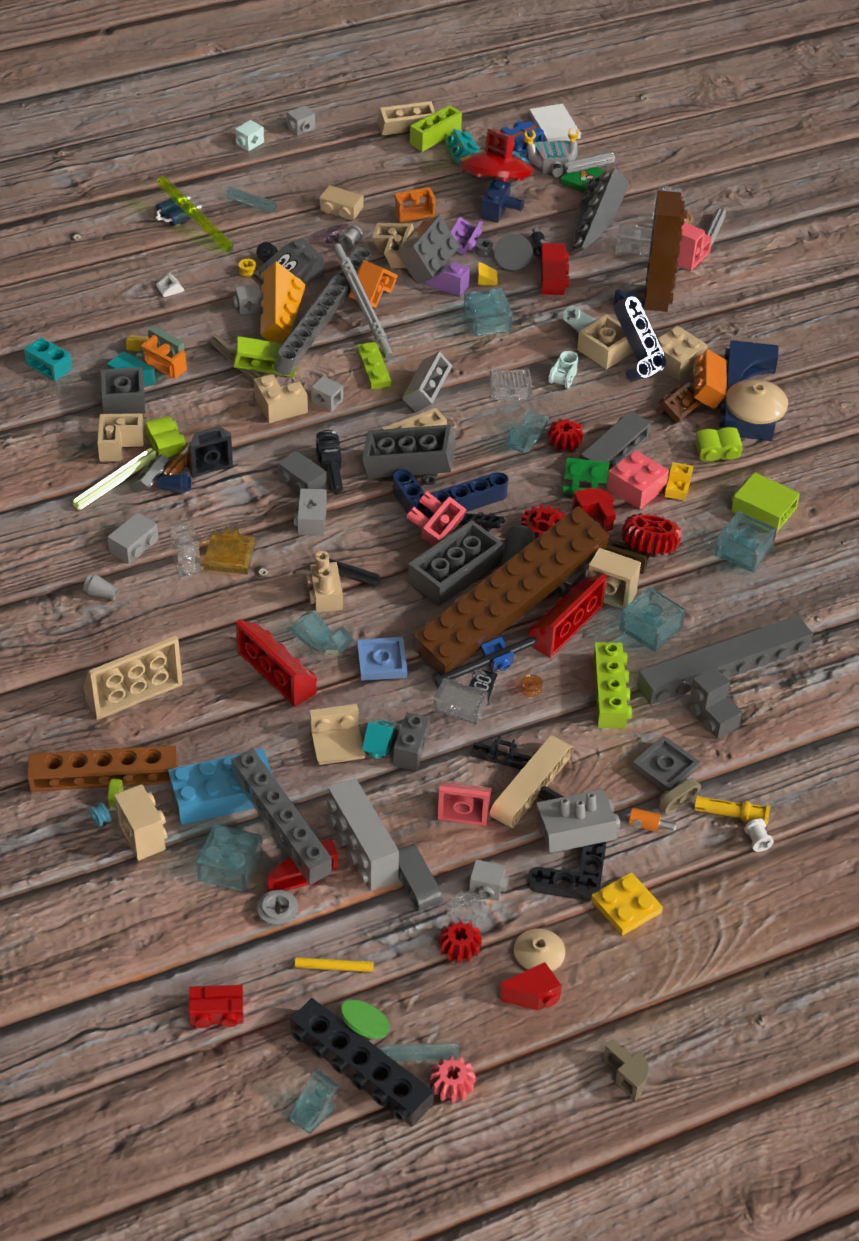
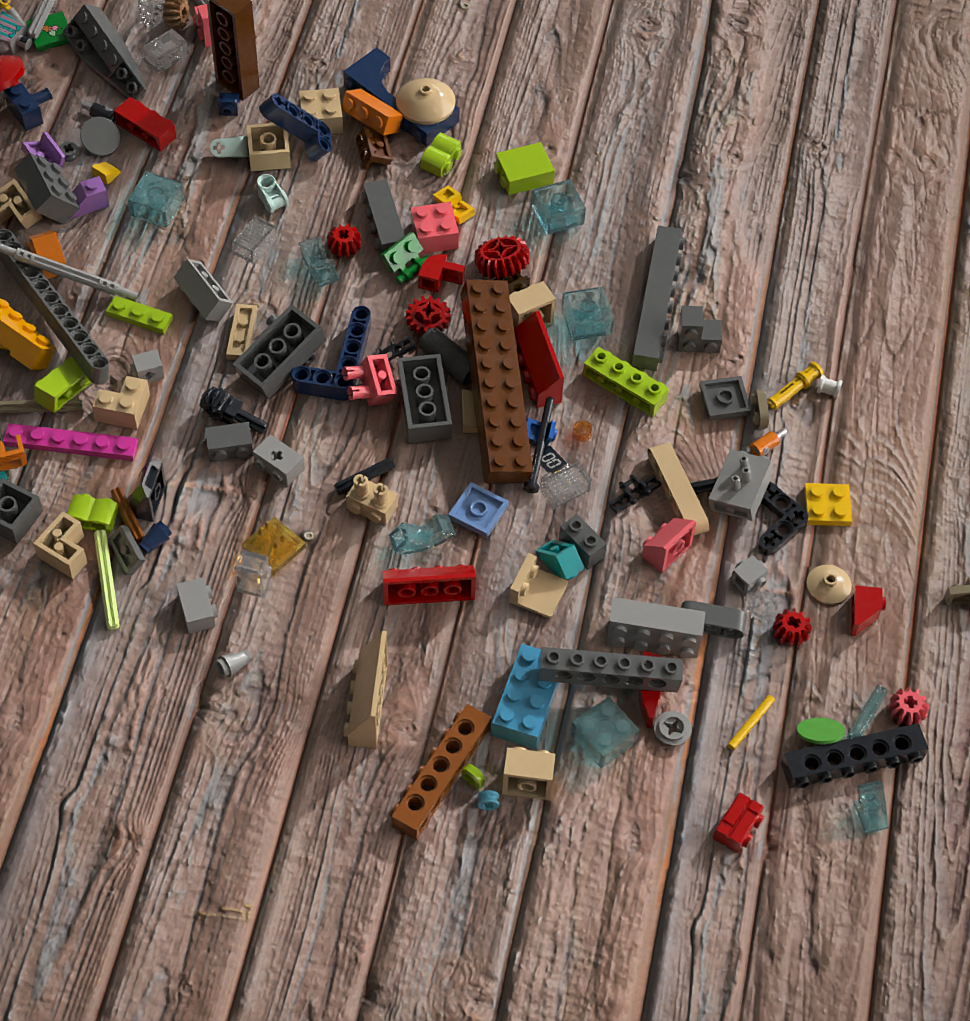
camera: 55 degrees left, 10 degrees up
none -> dark pink plate [3,423,138,461]

